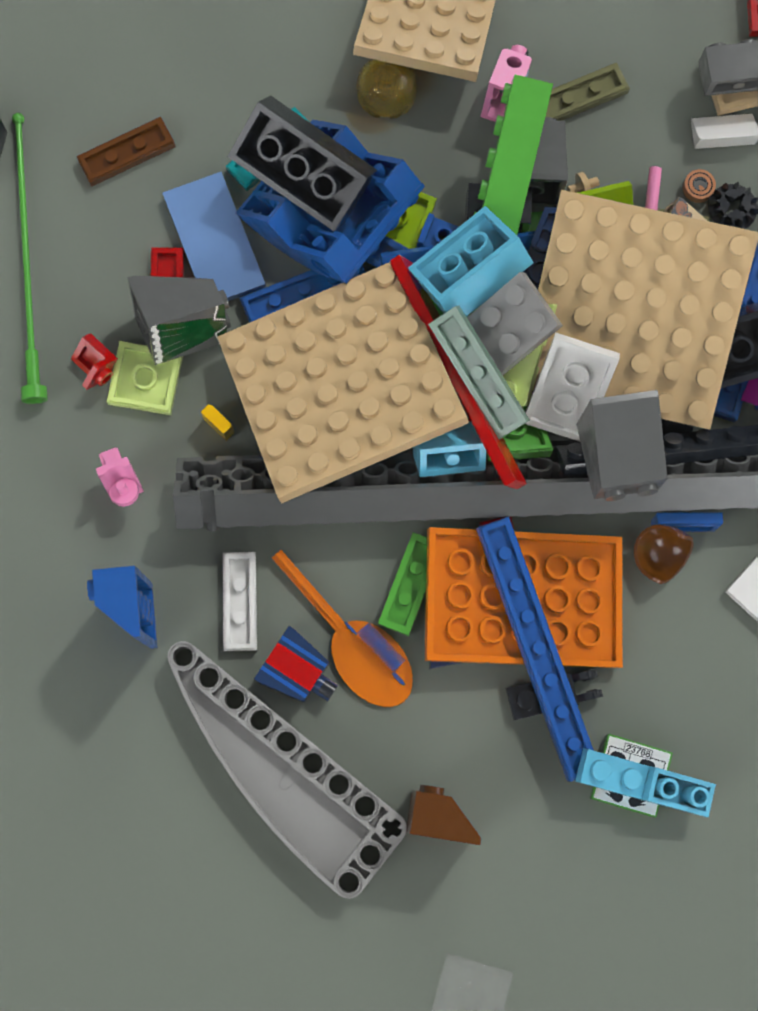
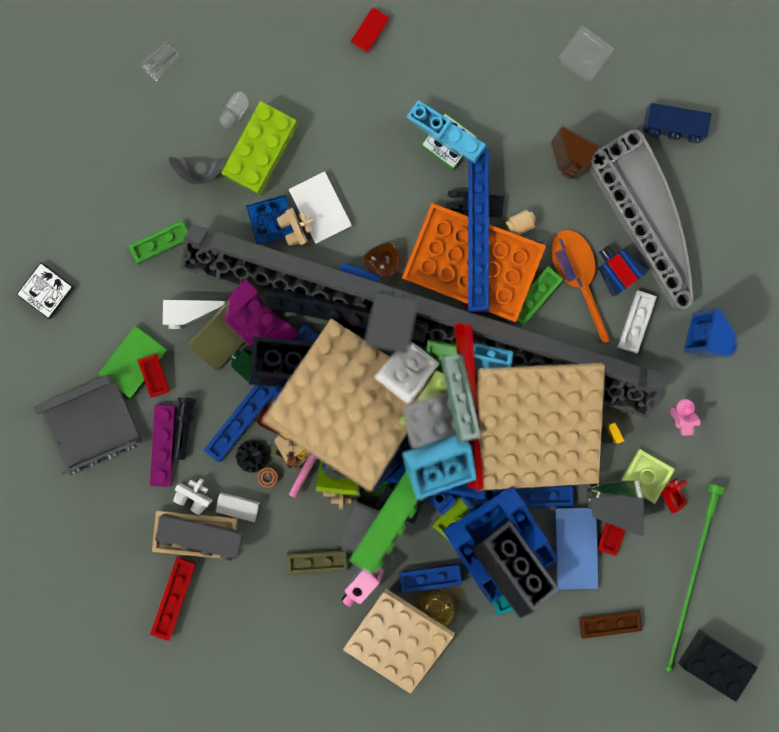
camera: 150 degrees left, 10 degrees up
none -> blue plate [399,564,462,593]
none -> tan brick [505,210,537,235]
none -> dark blue brick [643,103,712,143]

